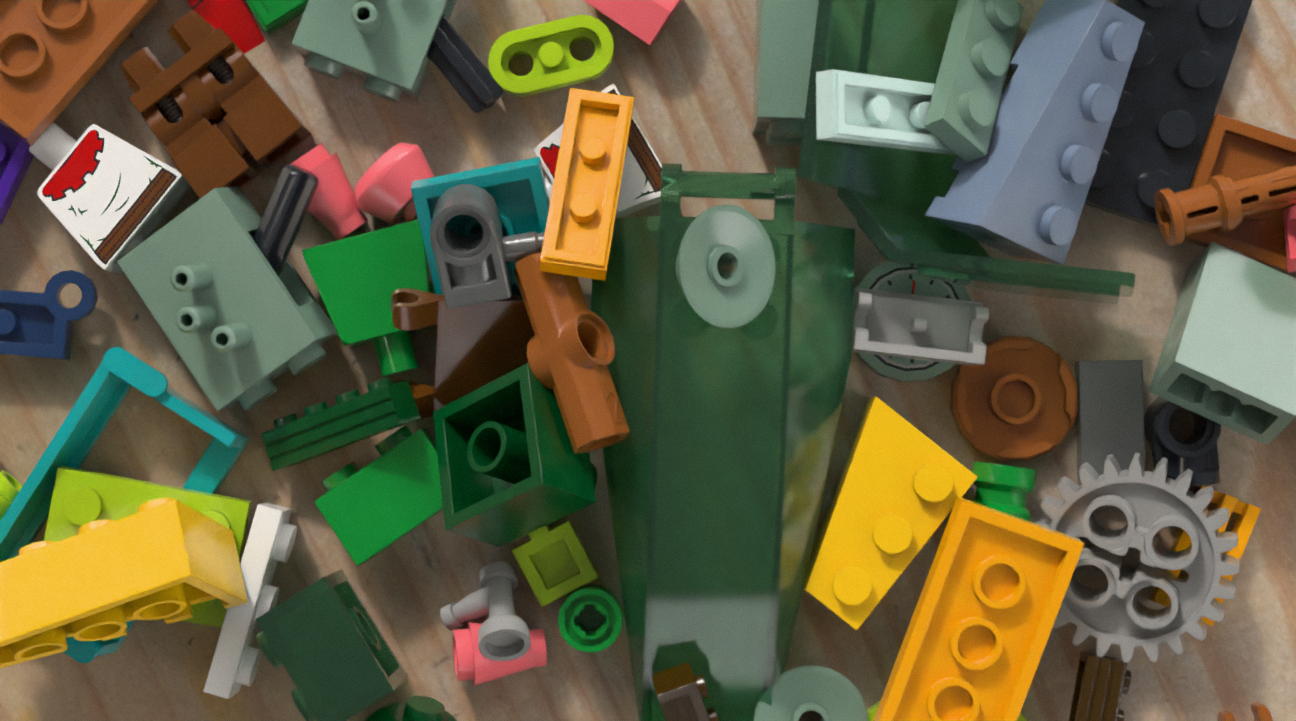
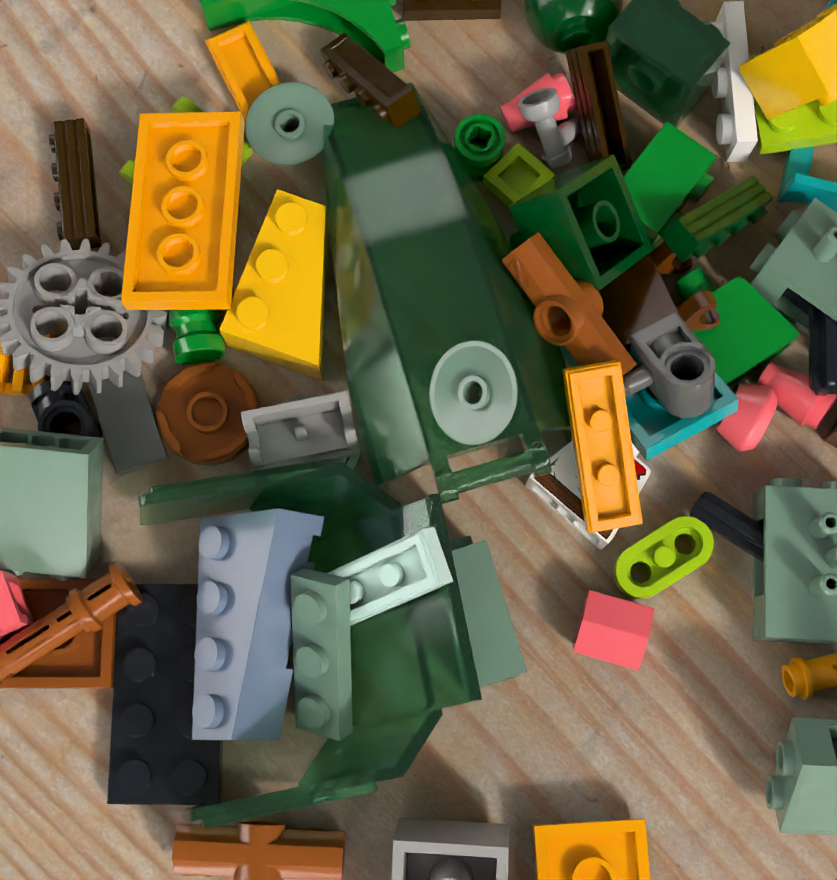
camera: 160 degrees right, 10 degrees down
none -> dark brown piece [565,41,633,171]

